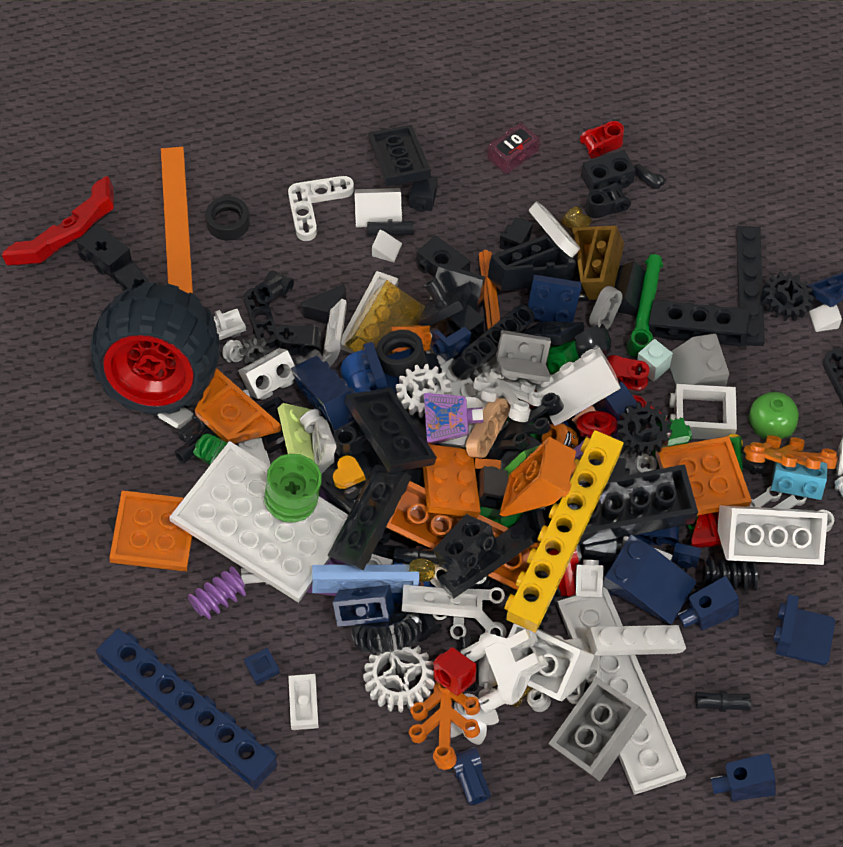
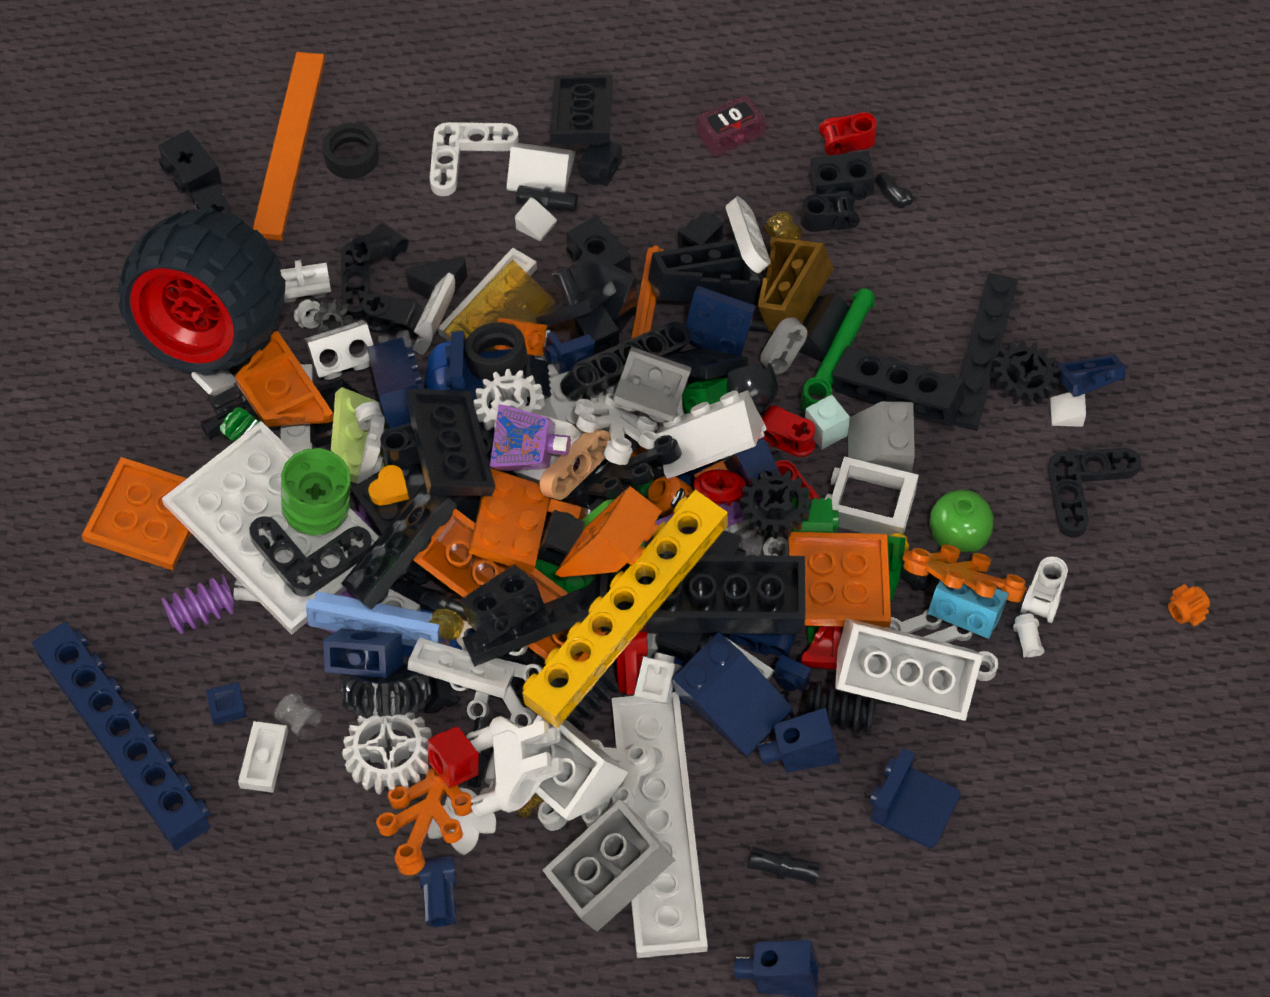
camera: 15 degrees right, 0 degrees up
red helmet [2,176,114,265] -> none
white plate [585,625,686,656] -> none
none -> black beam [249,516,372,597]
none -> clear wheel [274,692,322,739]

